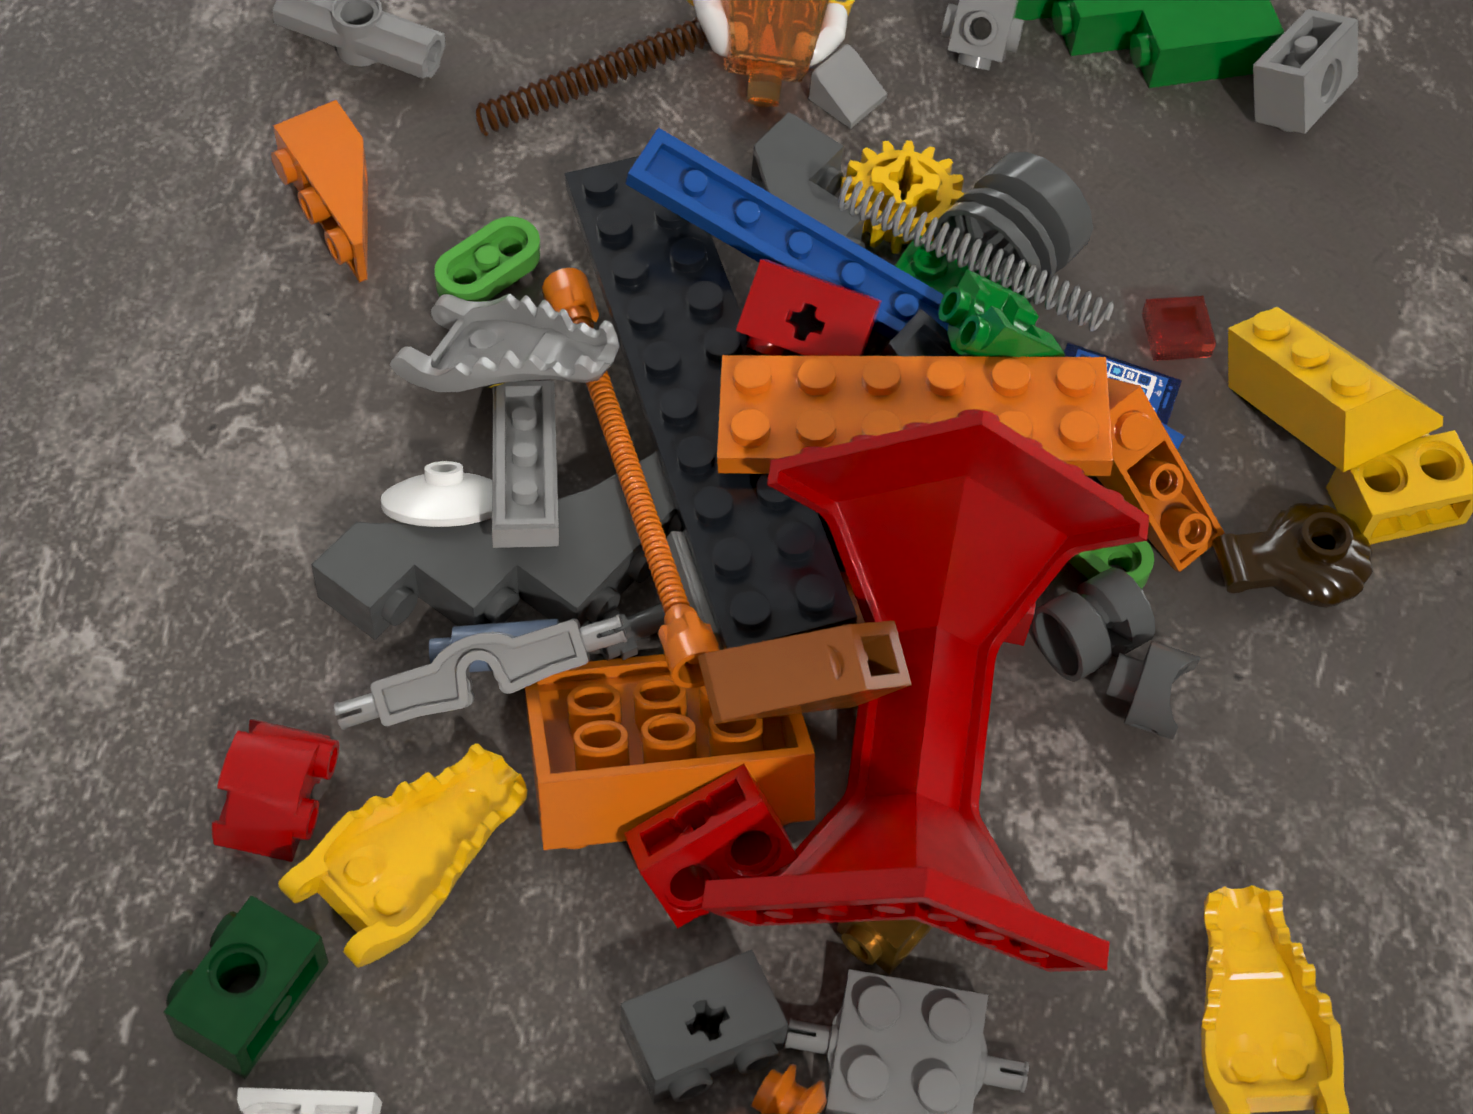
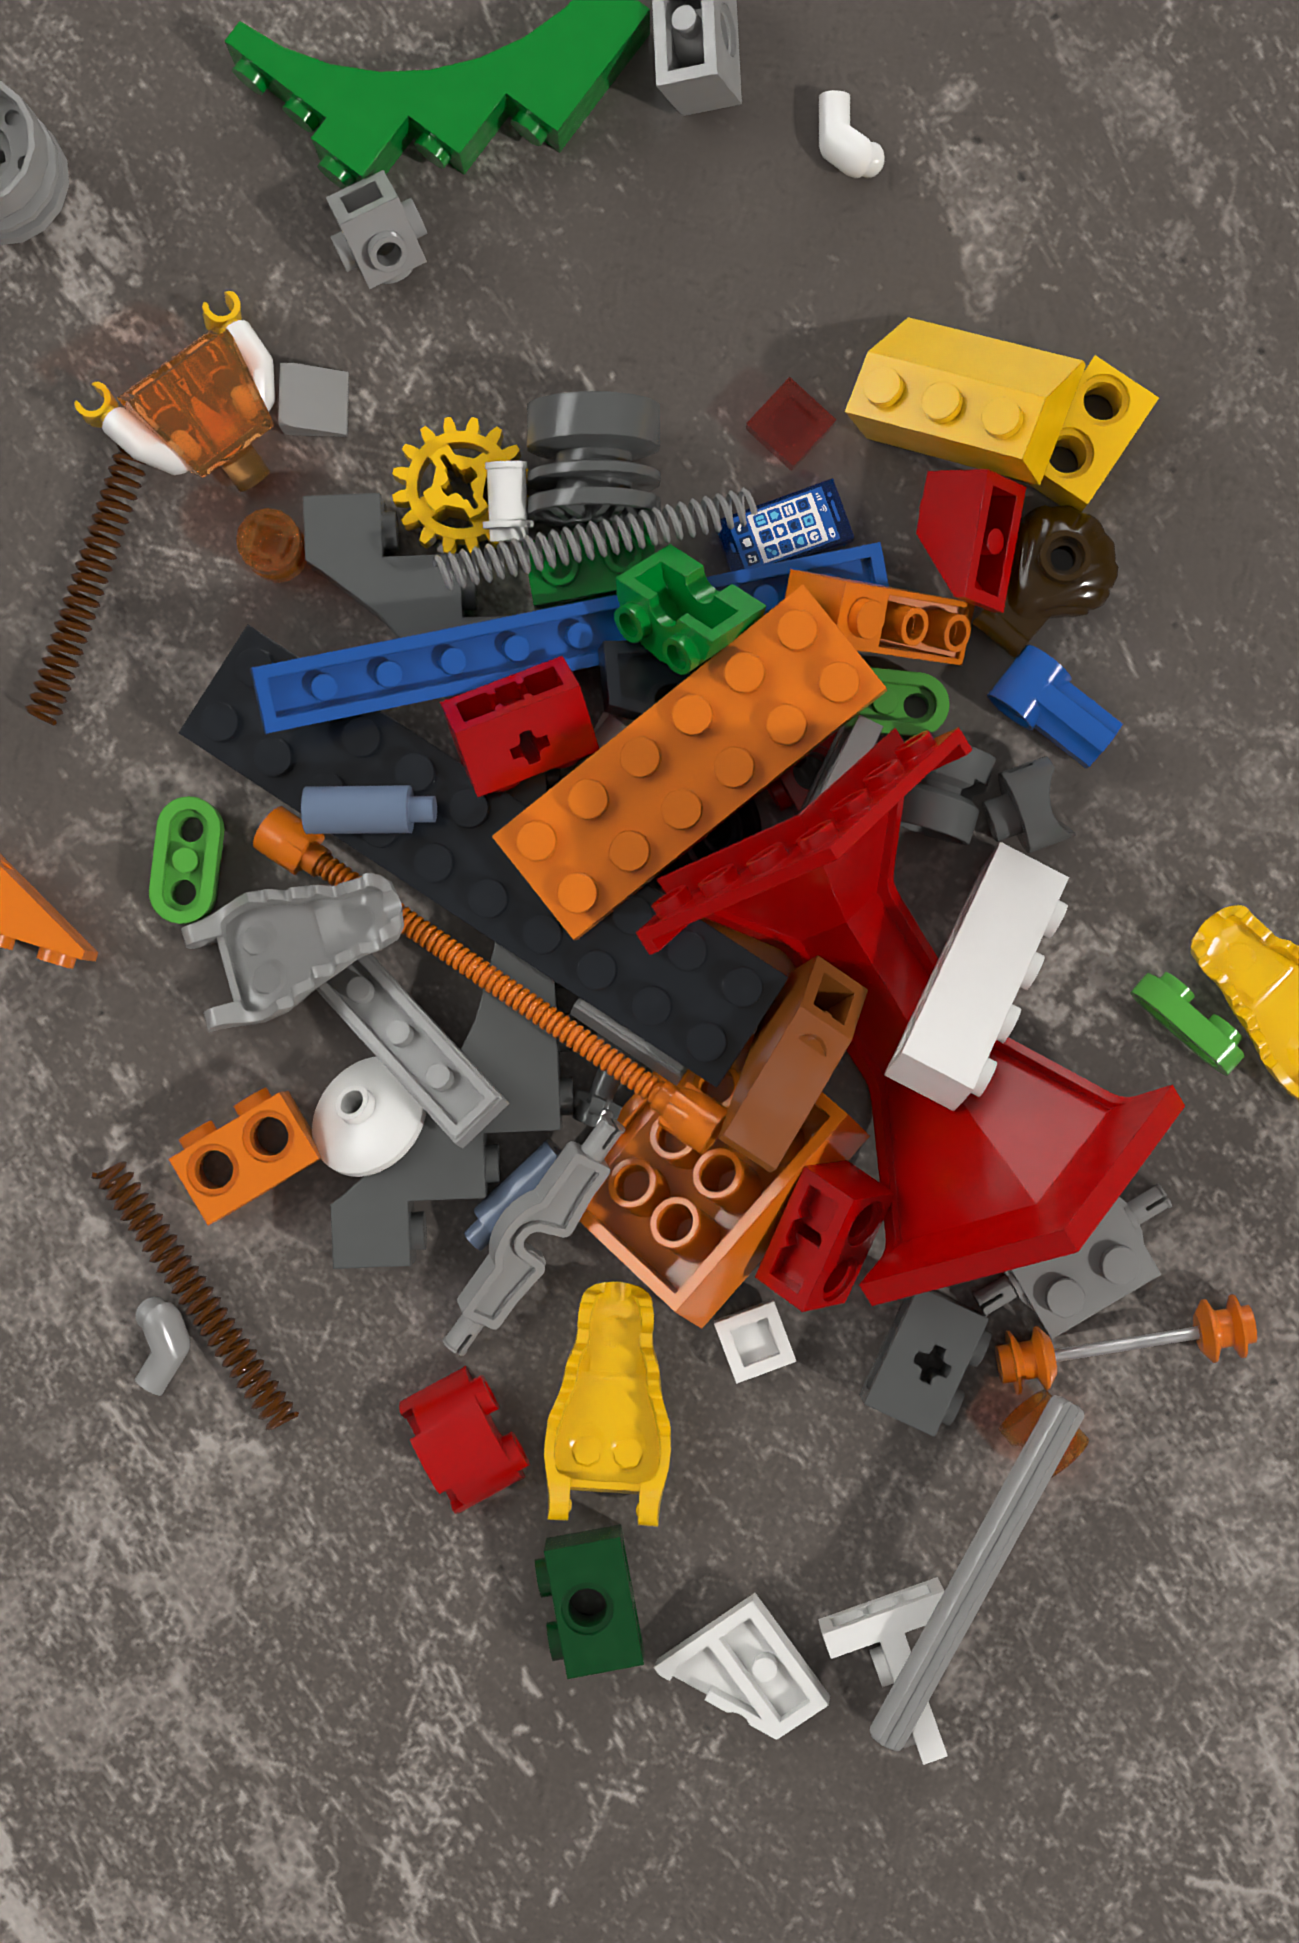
camera: 30 degrees left, 30 degrees up
none -> reddish brown piece [91,1161,299,1430]
none -> light grey arm [134,1297,190,1396]
none -> orange brick [168,1087,321,1225]
none -> clear orange wheel [236,508,307,583]
none -> sand blue cylinder [301,785,437,834]
none -> white pin [483,461,534,542]
none -> white plate [714,1299,796,1384]
none -> white arm [819,90,885,178]
none -> white brick [884,842,1069,1111]
none -> red slope [916,469,1026,613]
none -> blue piece [987,645,1123,768]
none -> bright green plate [1130,972,1245,1076]

